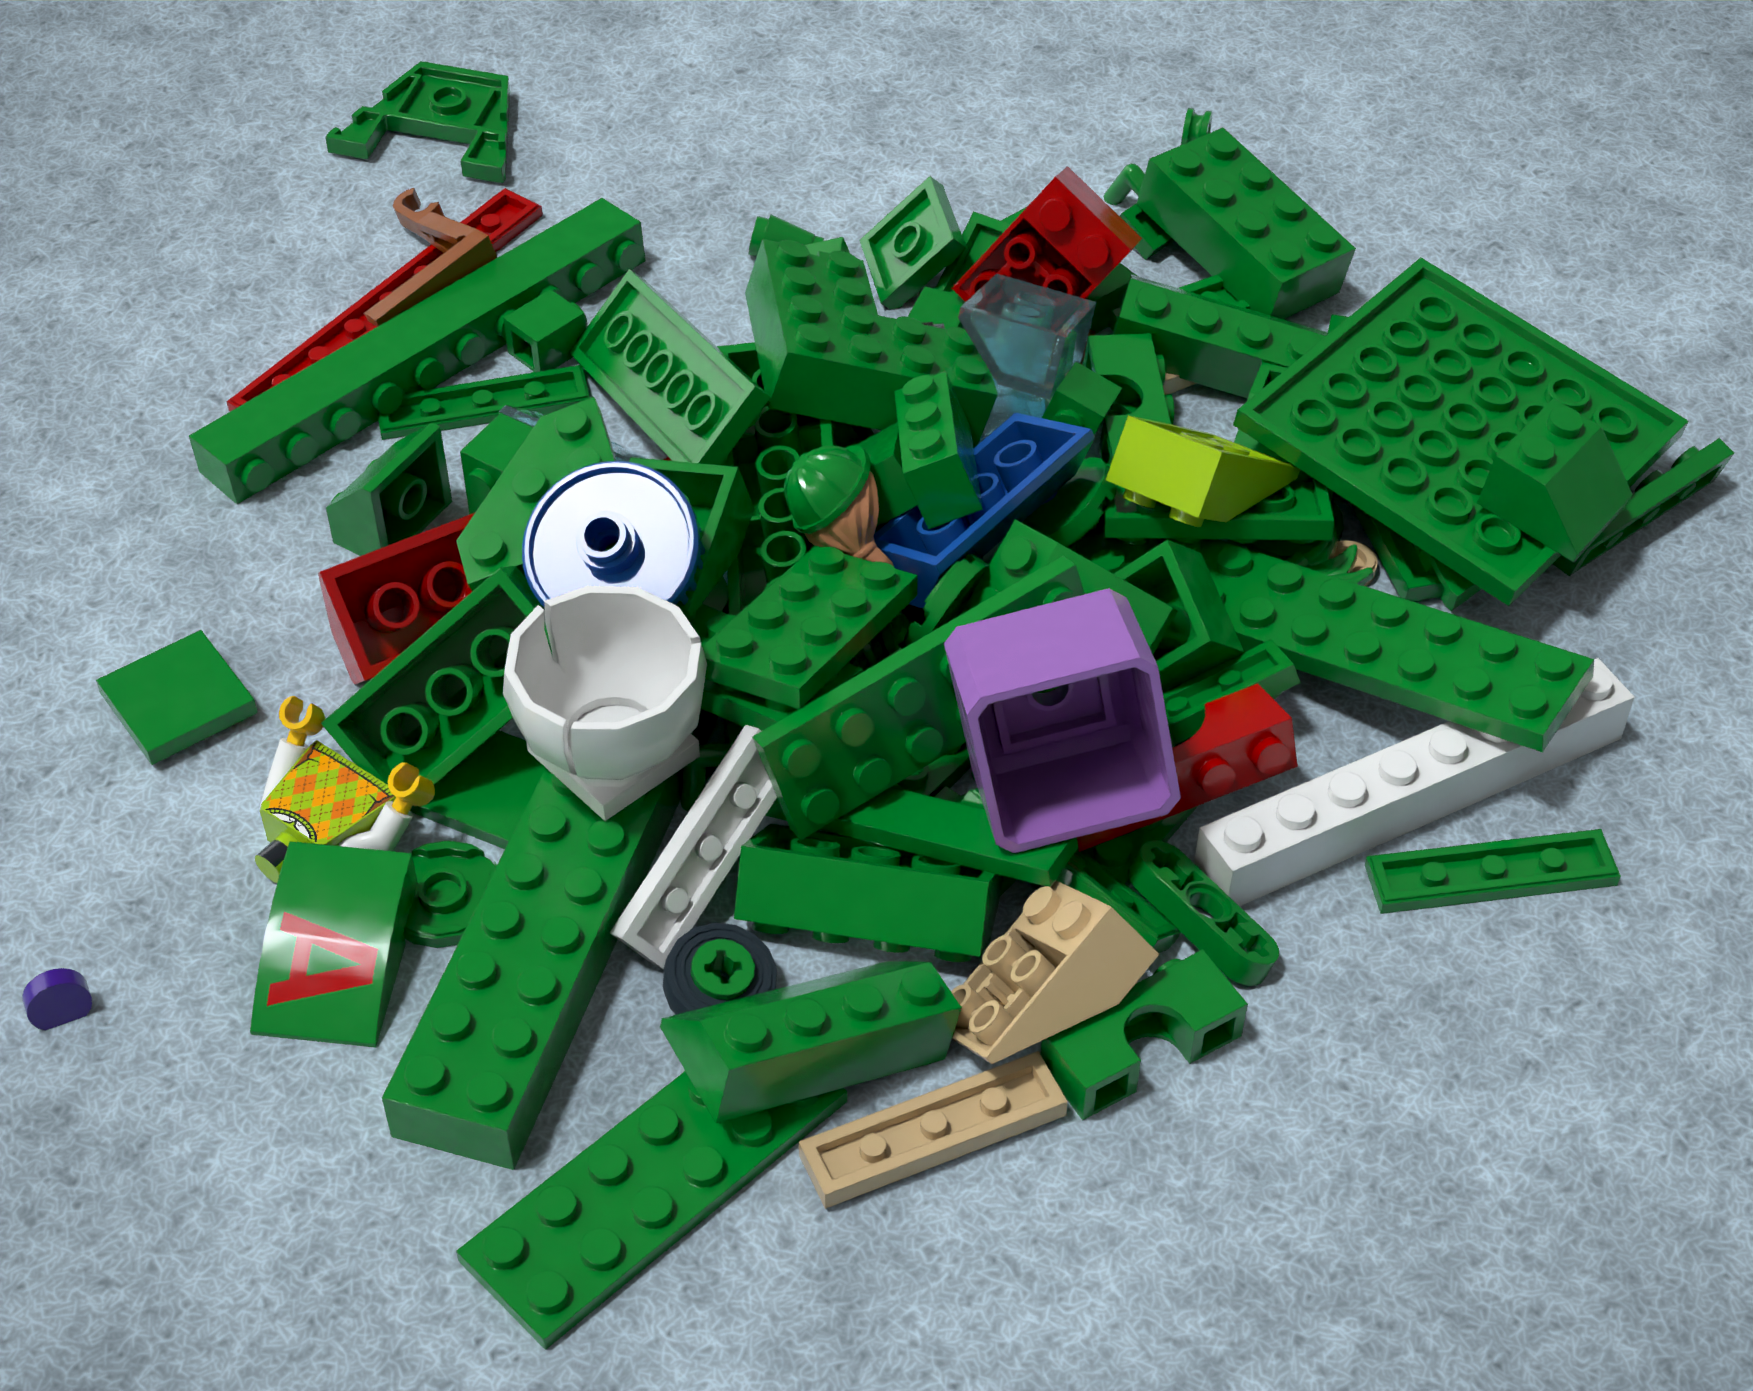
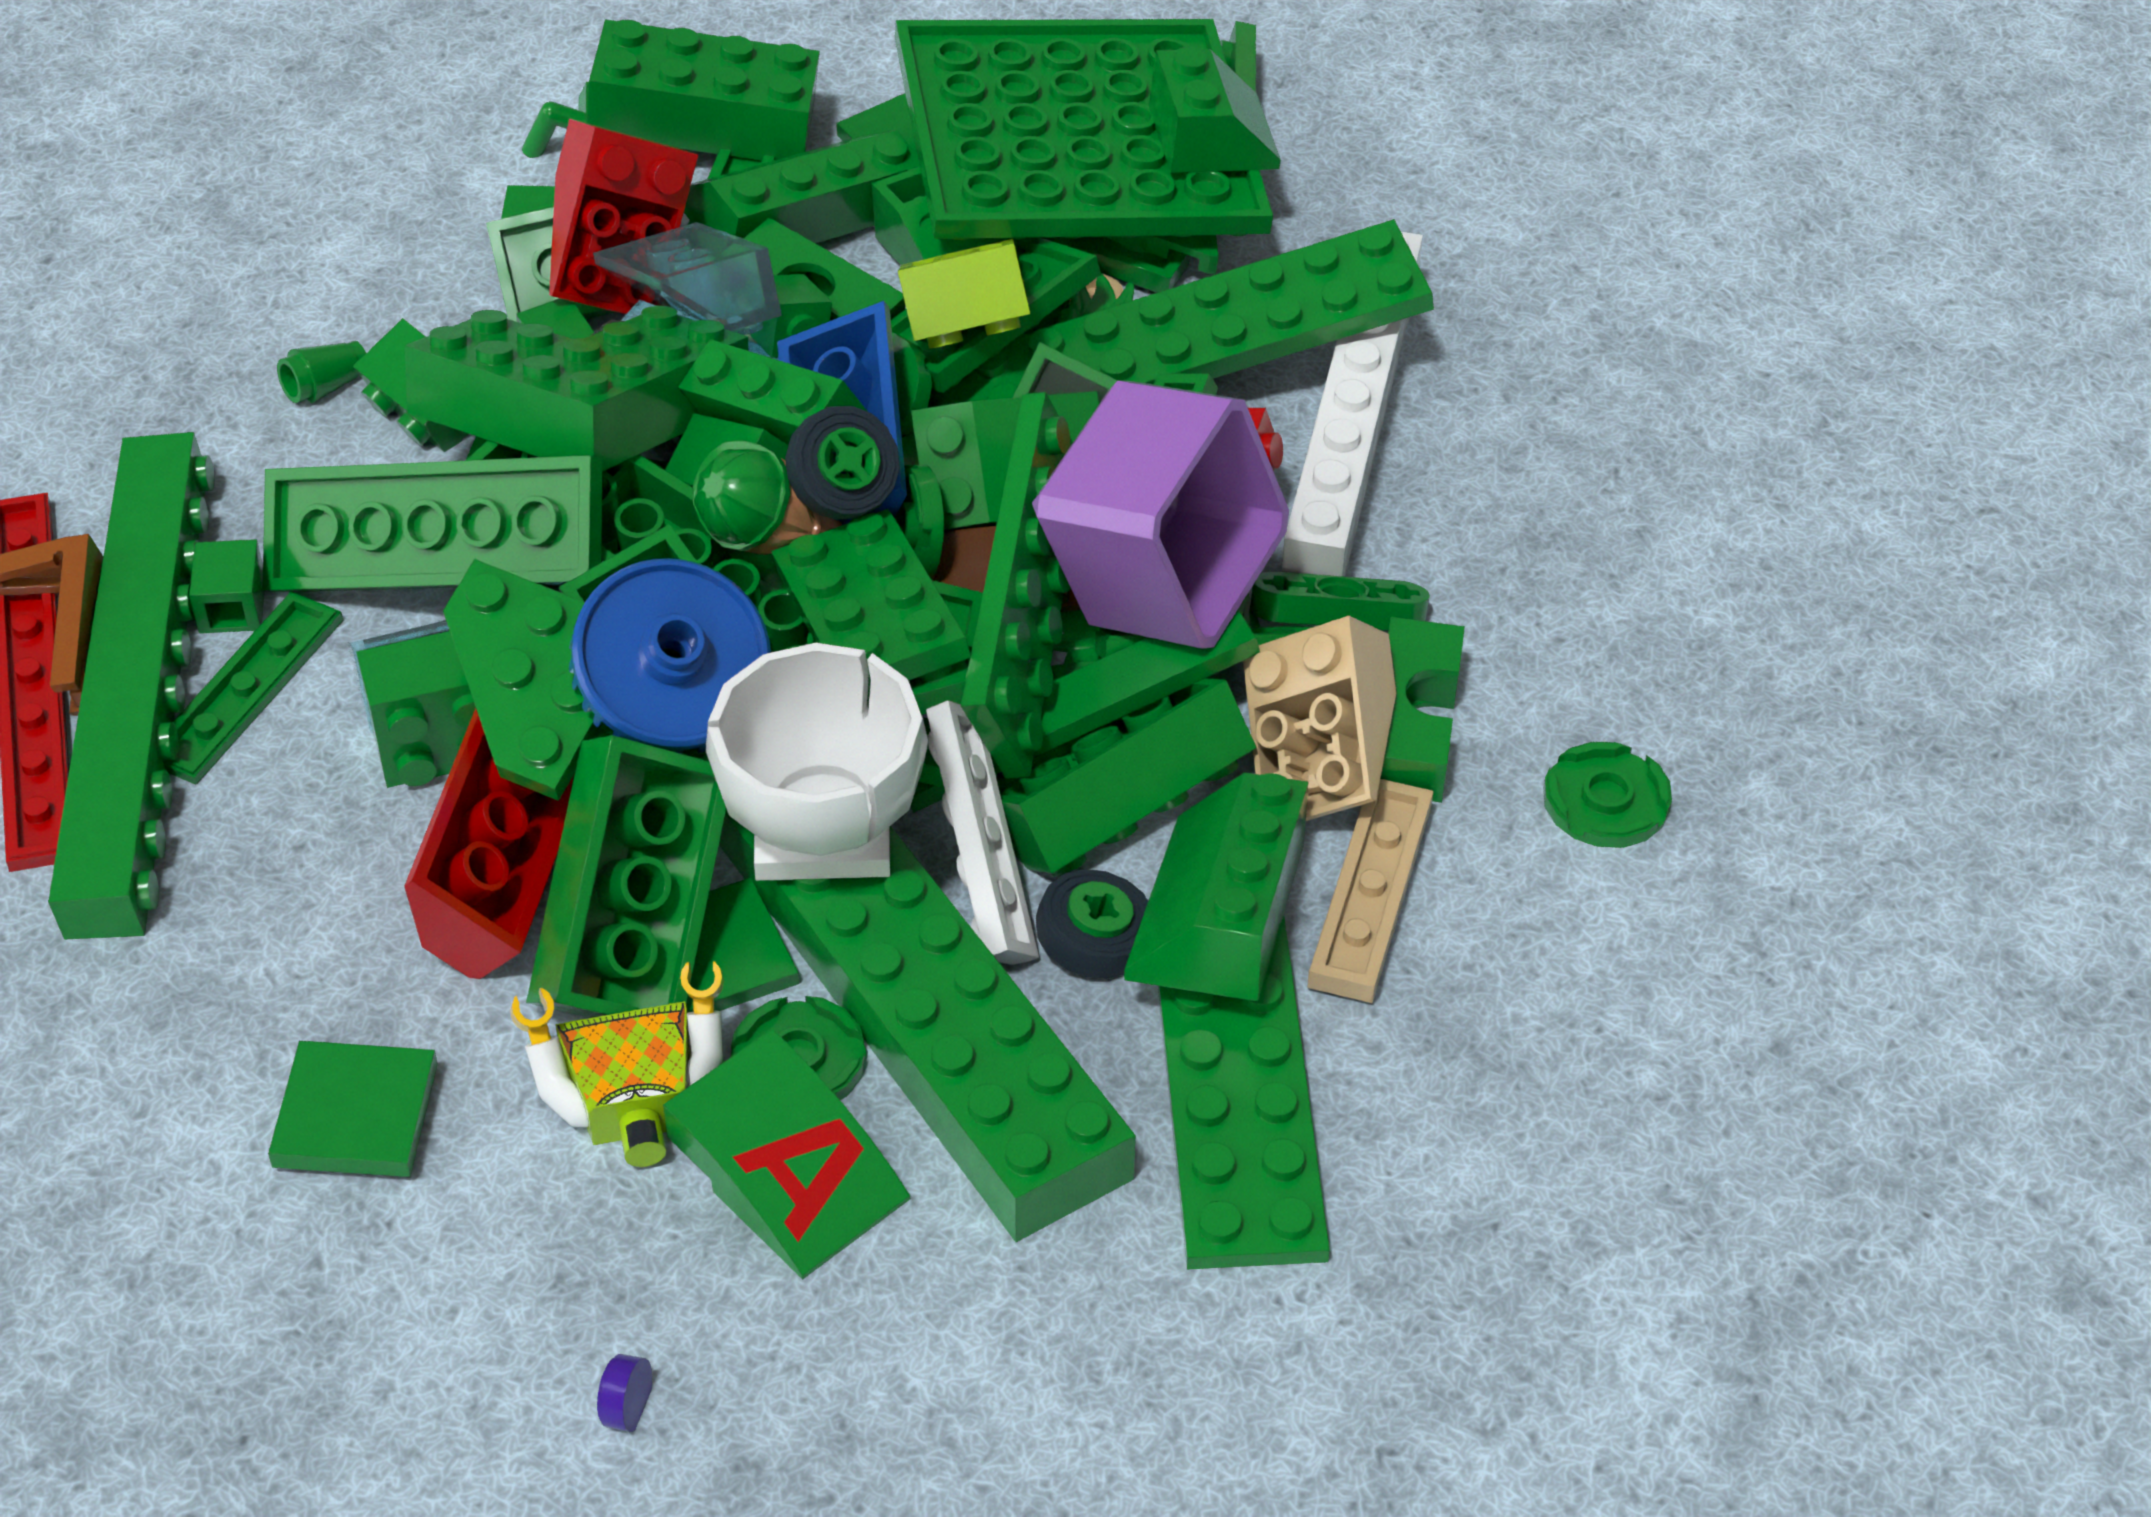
camera: 50 degrees left, 0 degrees up
green slope [326,422,453,556] -> none
green plate [859,176,967,310] -> none
green bush [1181,108,1212,145] -> none
green tile [1364,829,1621,914] -> none
none -> black wheel [785,406,900,520]
none -> green tile [1543,742,1672,848]

